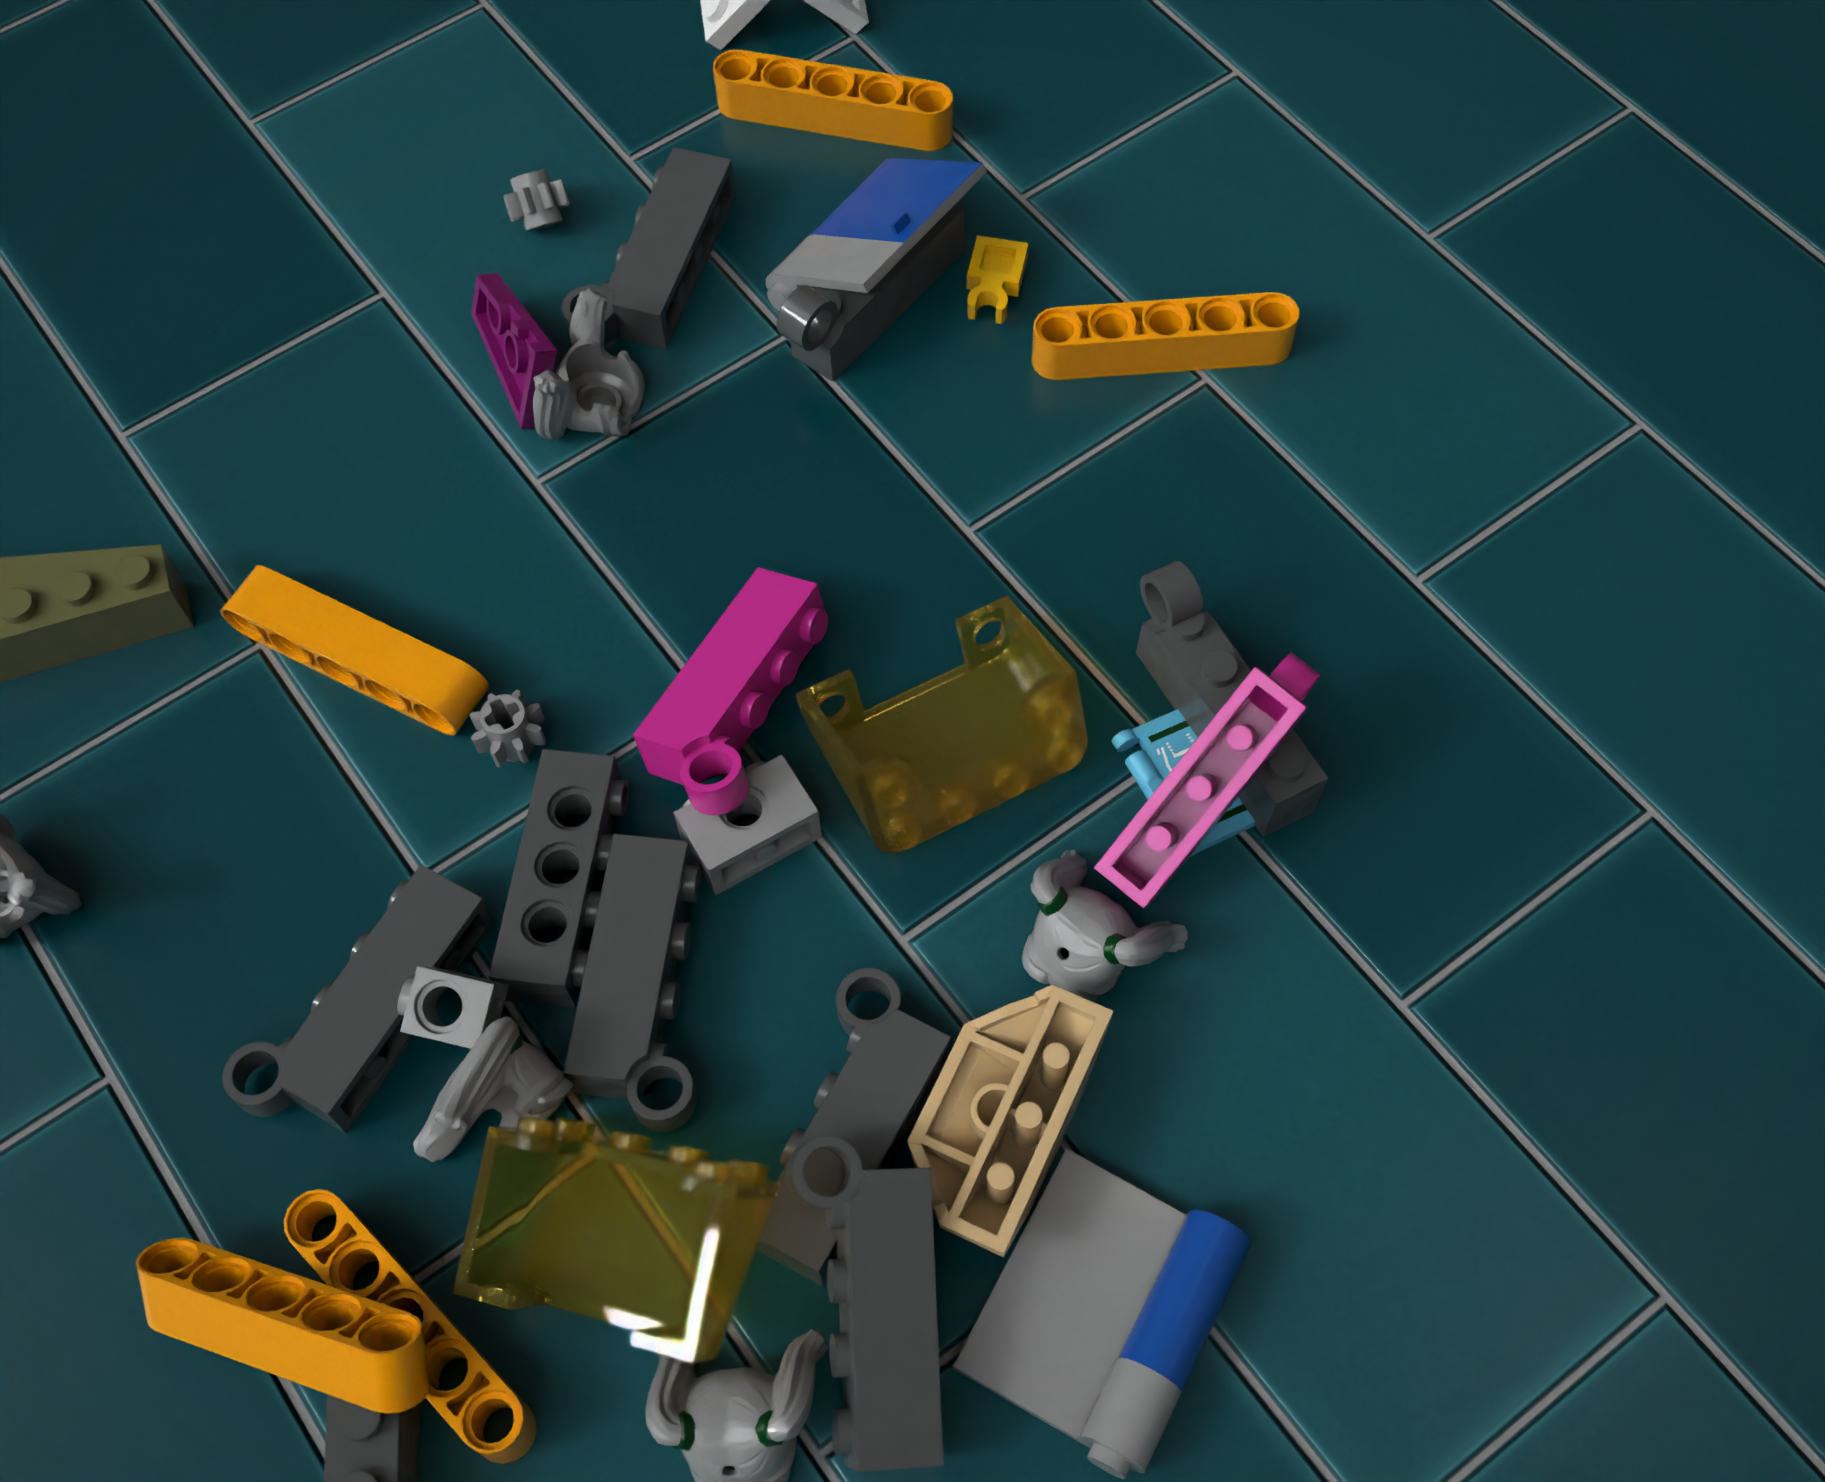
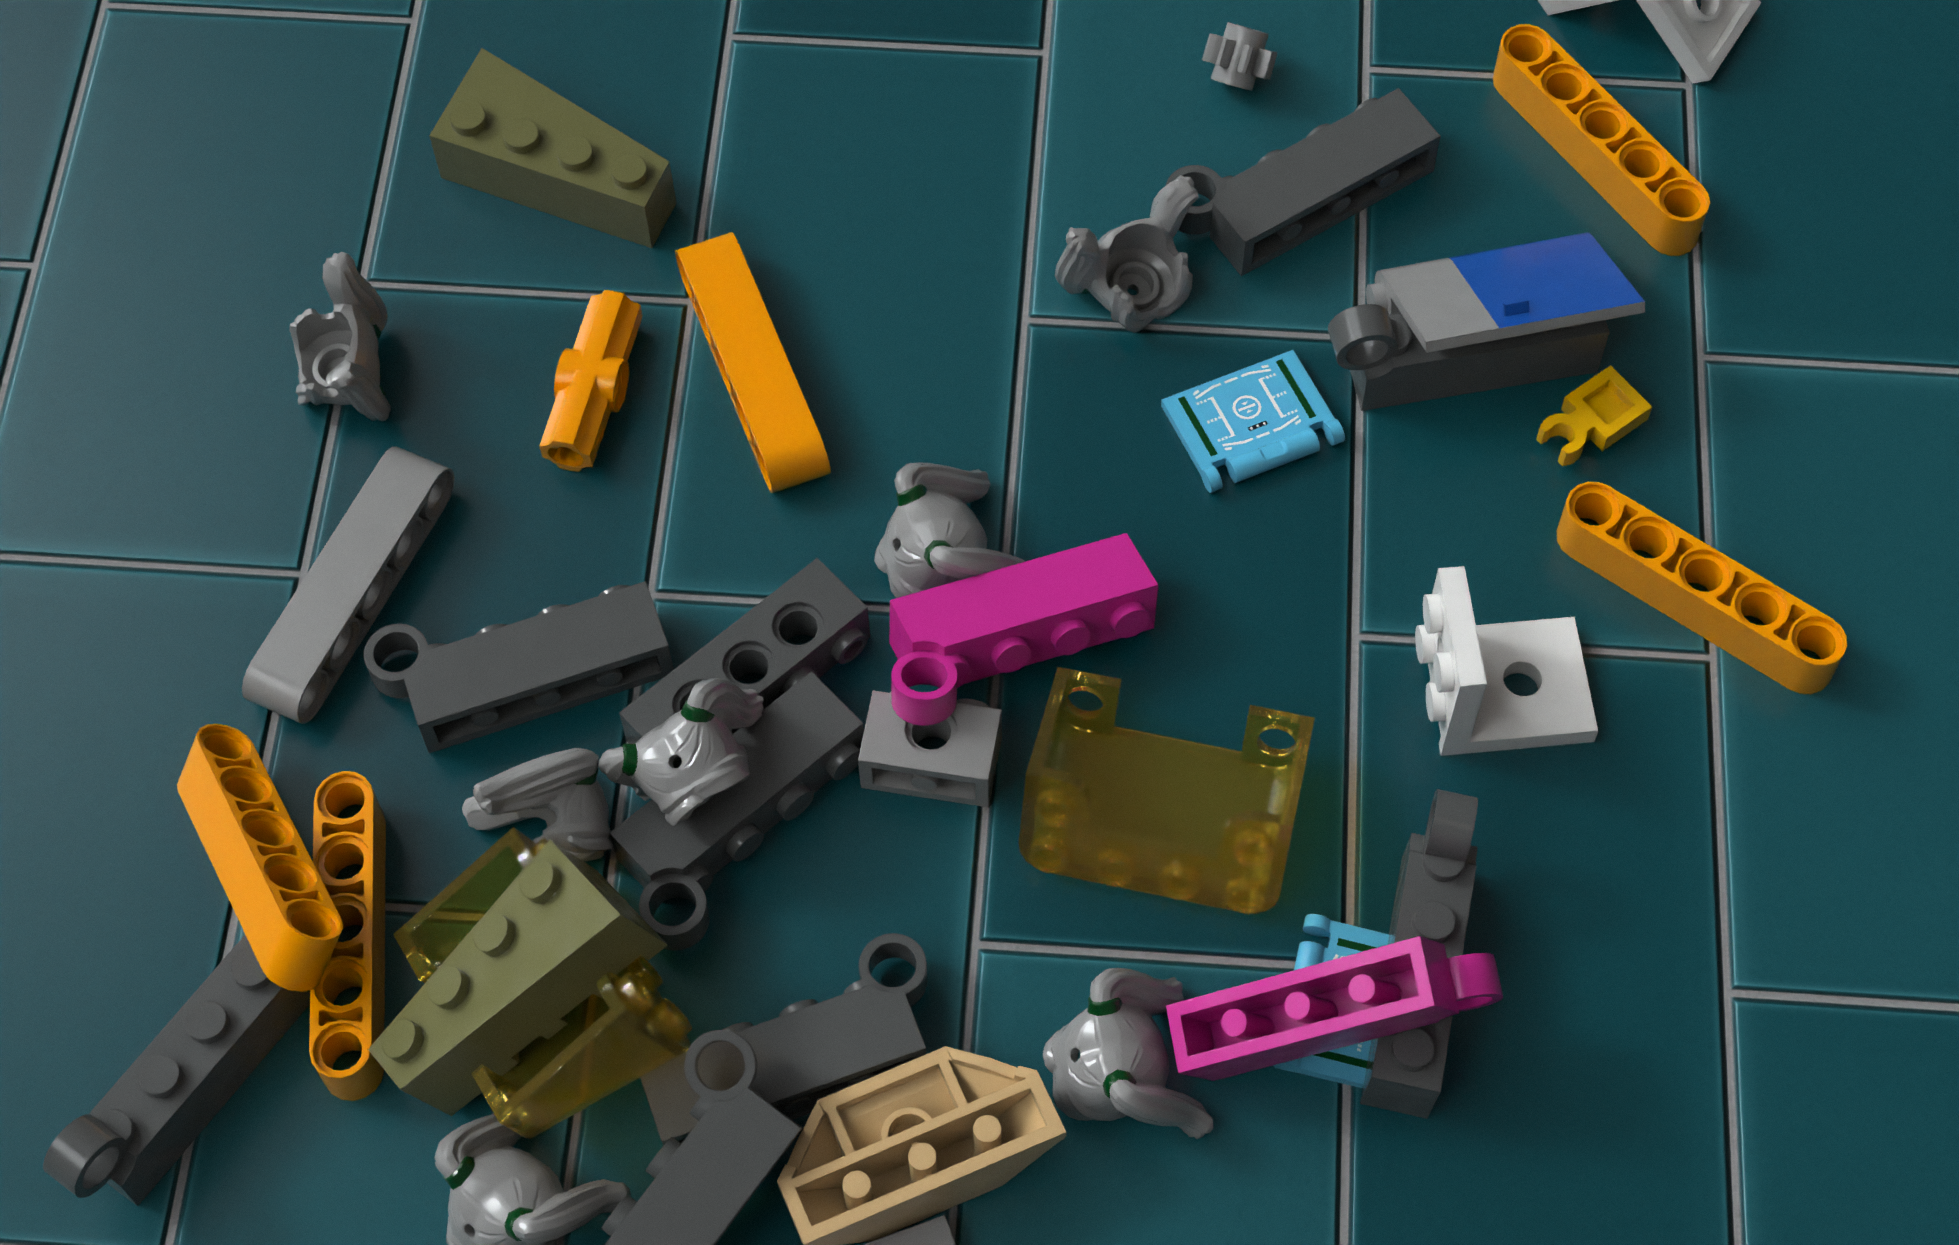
camera: 40 degrees right, 0 degrees up
light grey brick [397,966,509,1049] -> none
light grey gear [470,690,546,767] -> none
magenta wing [471,273,557,430] -> none
none -> light grey beam [242,447,455,724]
none -> olive wedge [368,839,667,1116]
none -> light orange piece [539,290,643,472]
none -> light grey hair [598,678,764,826]
none -> light grey hair [874,462,1025,598]
none -> medium azure piece [1161,350,1345,493]
none -> white bracket [1415,566,1598,756]

